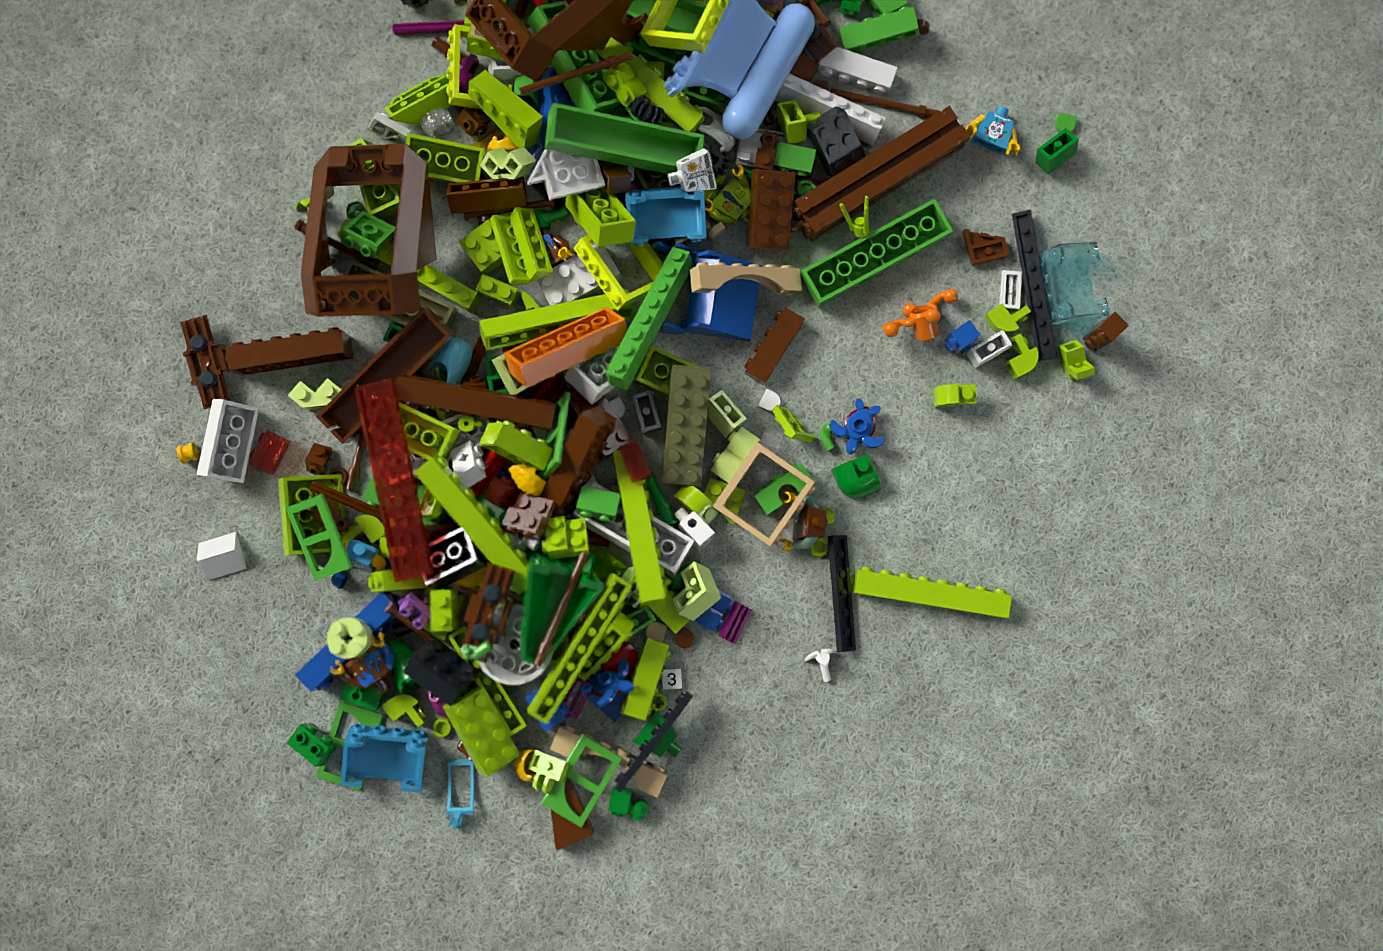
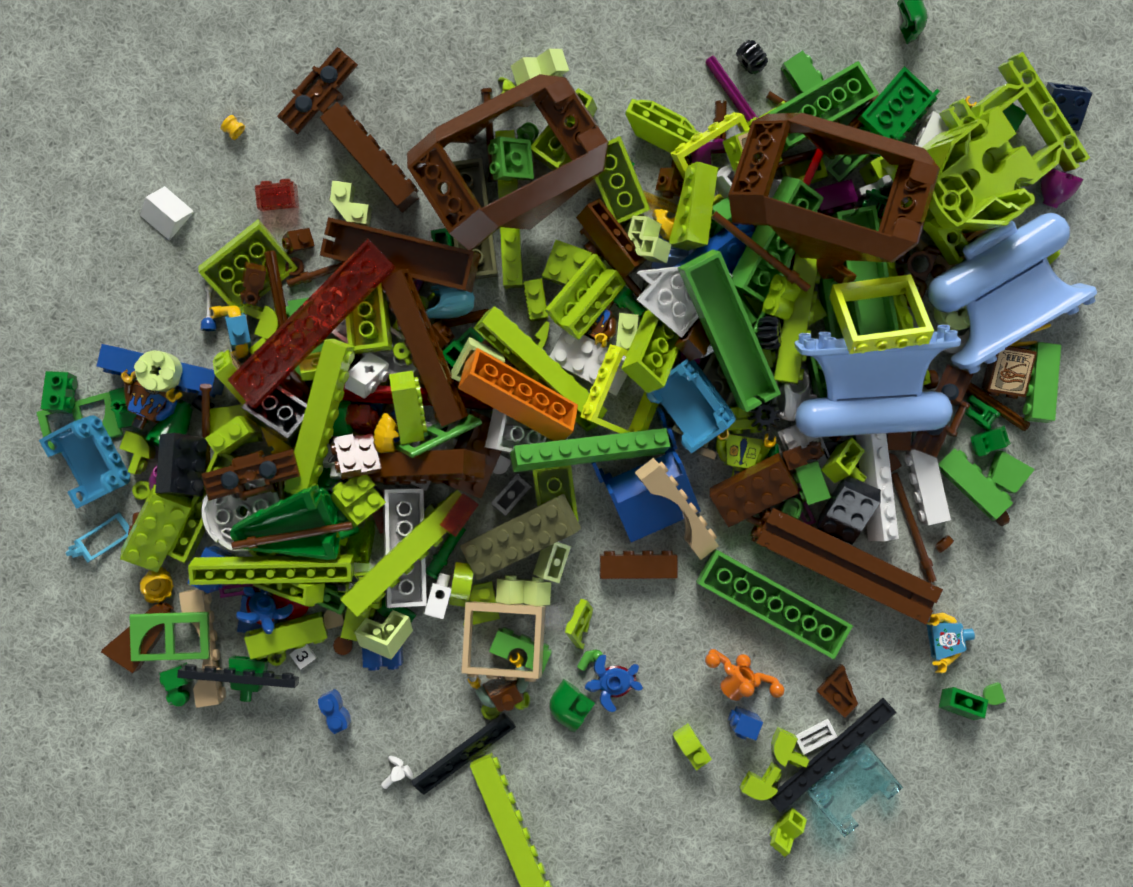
camera: 60 degrees right, 5 degrees up
white brick [197,399,259,483] -> none
bright green window [286,494,353,580] -> none
white wing [367,112,411,139] -> none
medium lavender hips [397,593,431,630] -> none
clear gear [421,107,455,139] -> none
bright green arm [461,641,493,660] -> none
hinge [528,750,570,794] -> none
bright green brick [577,486,621,523] -> none
torso [668,149,717,192] -> none
magenta tile [718,601,752,644] -> none
white tile [758,389,780,412] -> none
lime plant [840,196,870,237] -> none
white brick [966,330,1012,368] -> none
reddish brown brick [1082,311,1129,352] -> none
none -> blue brick [318,689,351,734]
none -> yellowish green brick [511,49,569,86]
none -> yellowish green brick [615,313,639,351]
none -> reddish brown tile [935,535,954,553]

